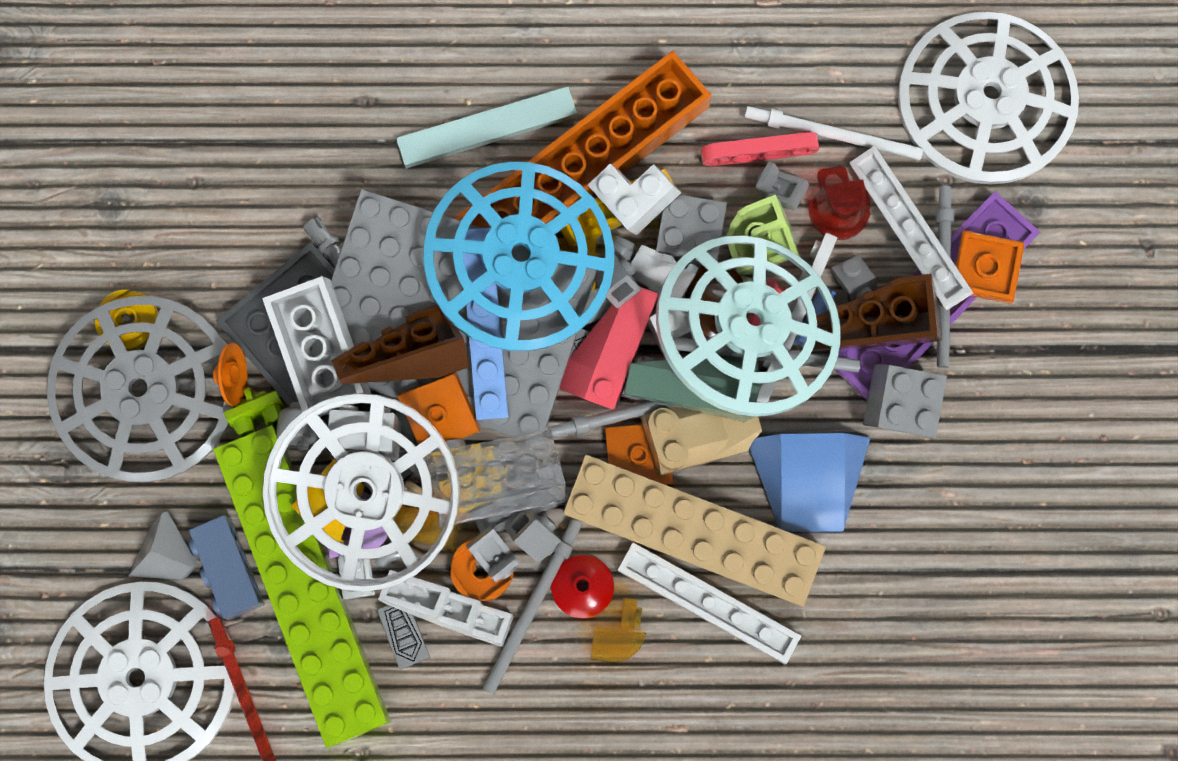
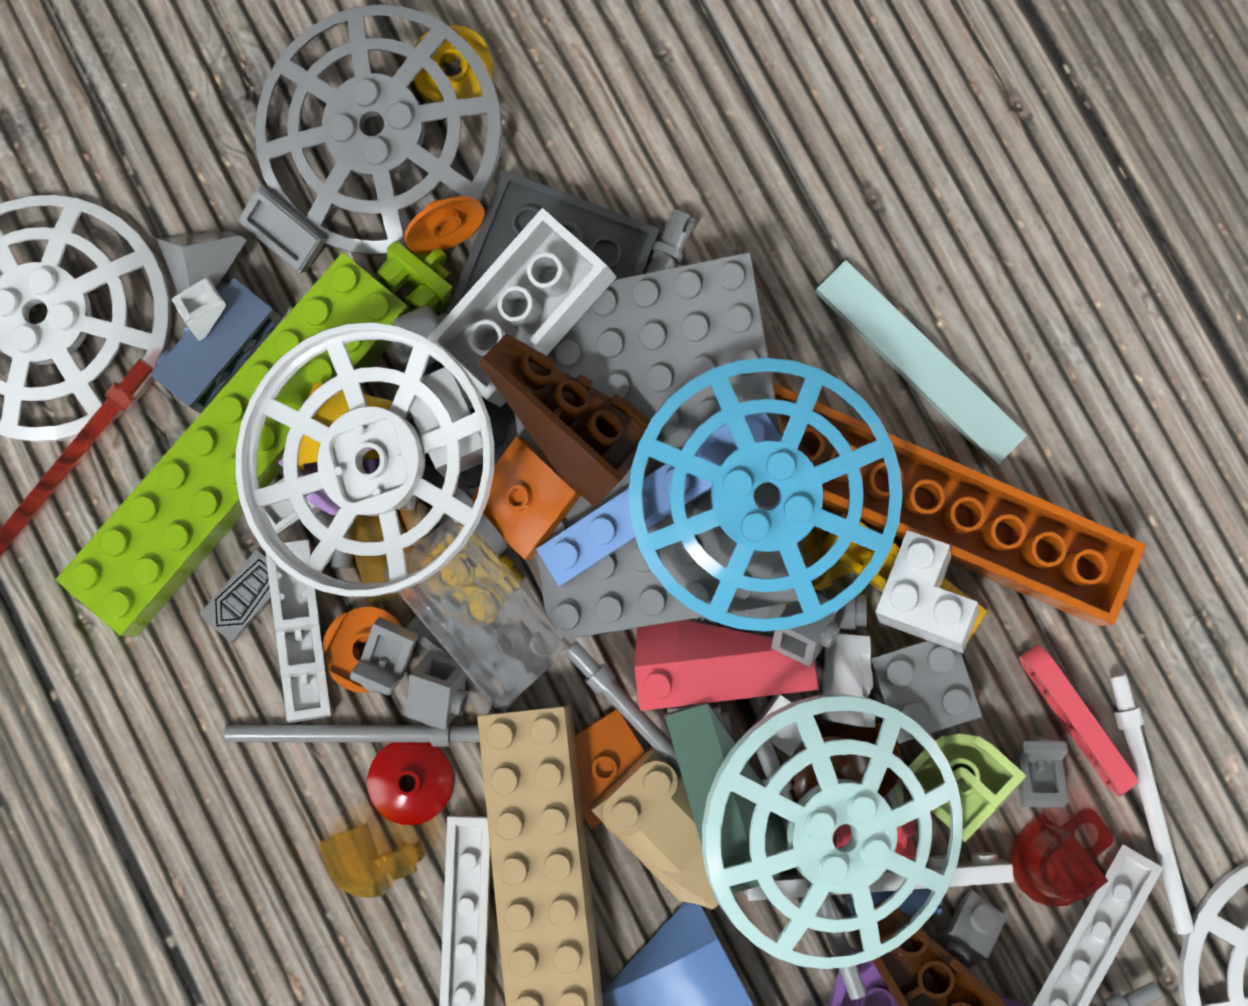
camera: 60 degrees right, 5 degrees up
none -> white slope [171,277,227,341]
none -> light grey tile [237,187,327,273]

